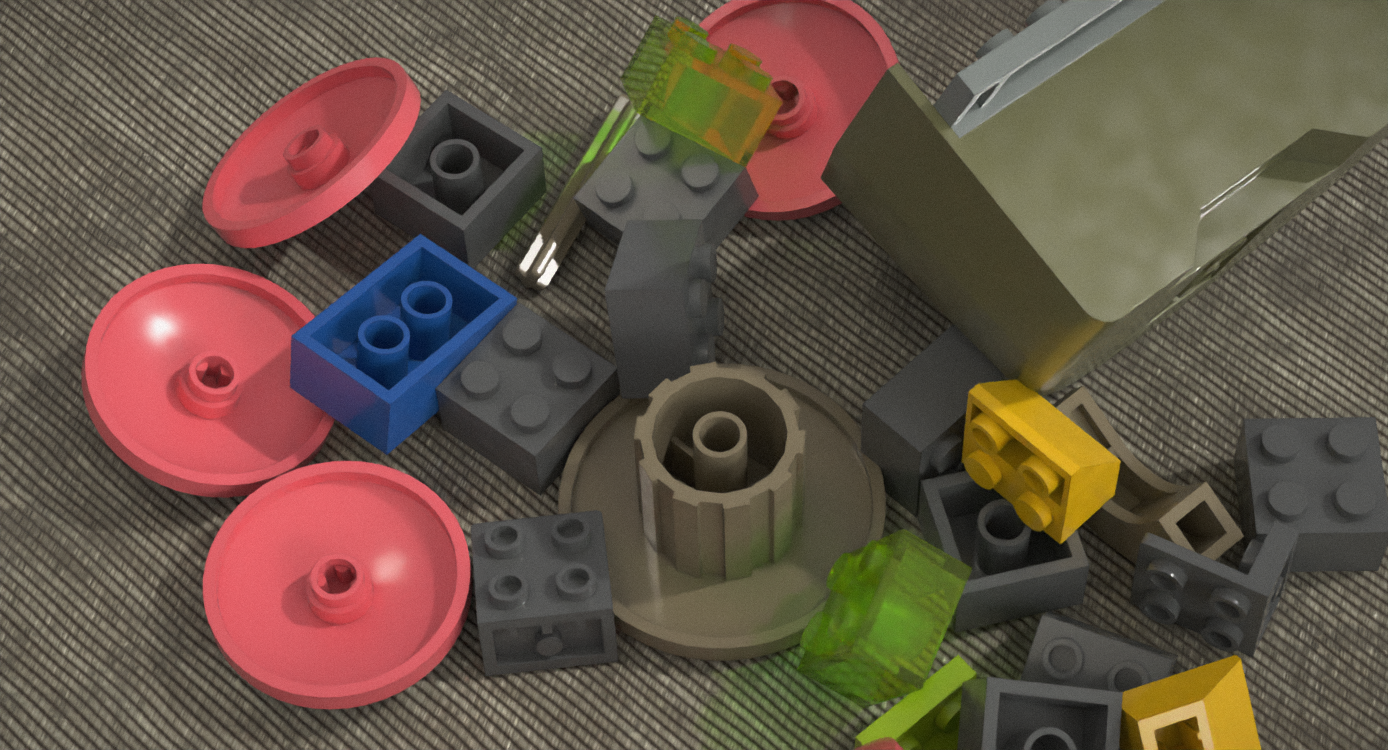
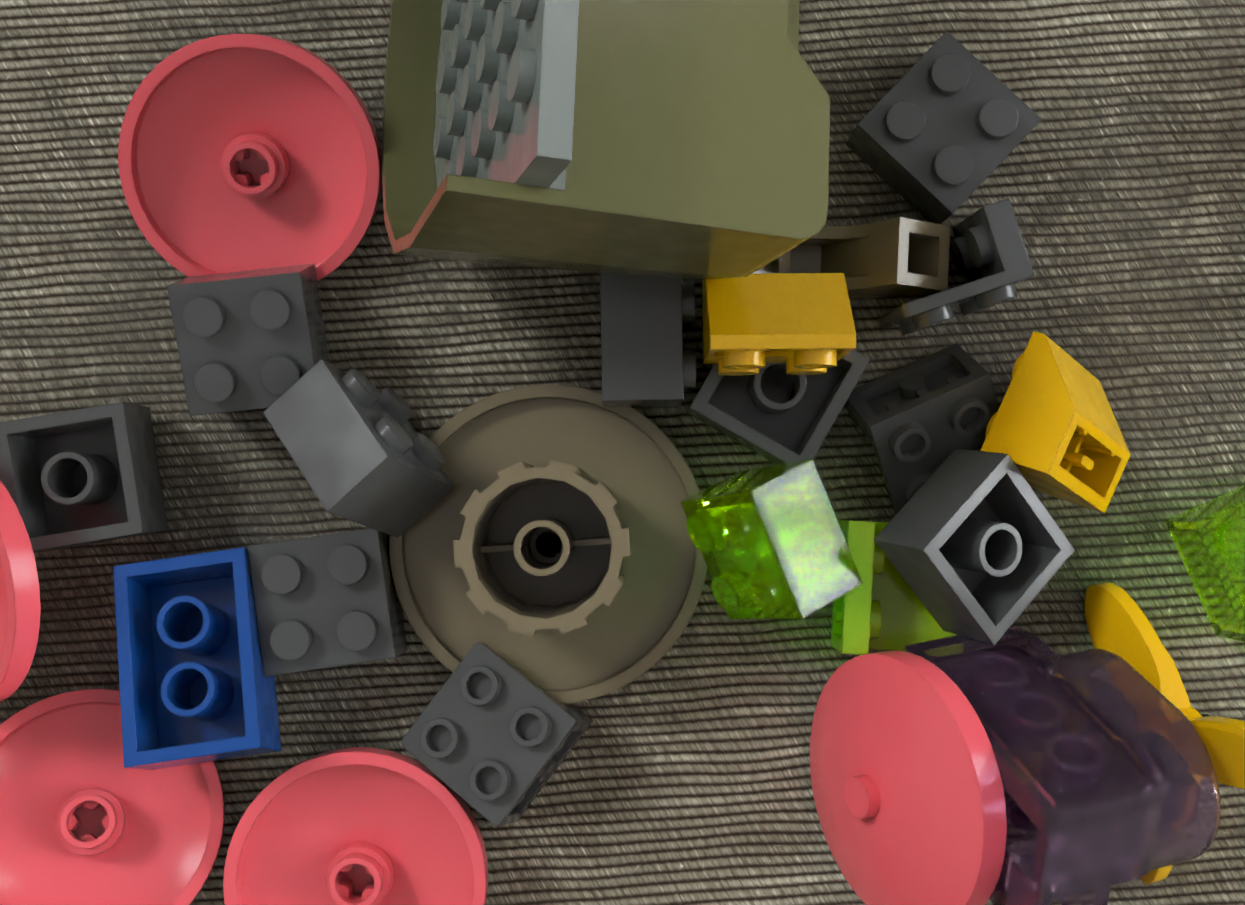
camera: 45 degrees left, 30 degrees up
dark tan axle [515,94,646,291] -> none
clear neon green brick [620,15,783,167] -> none

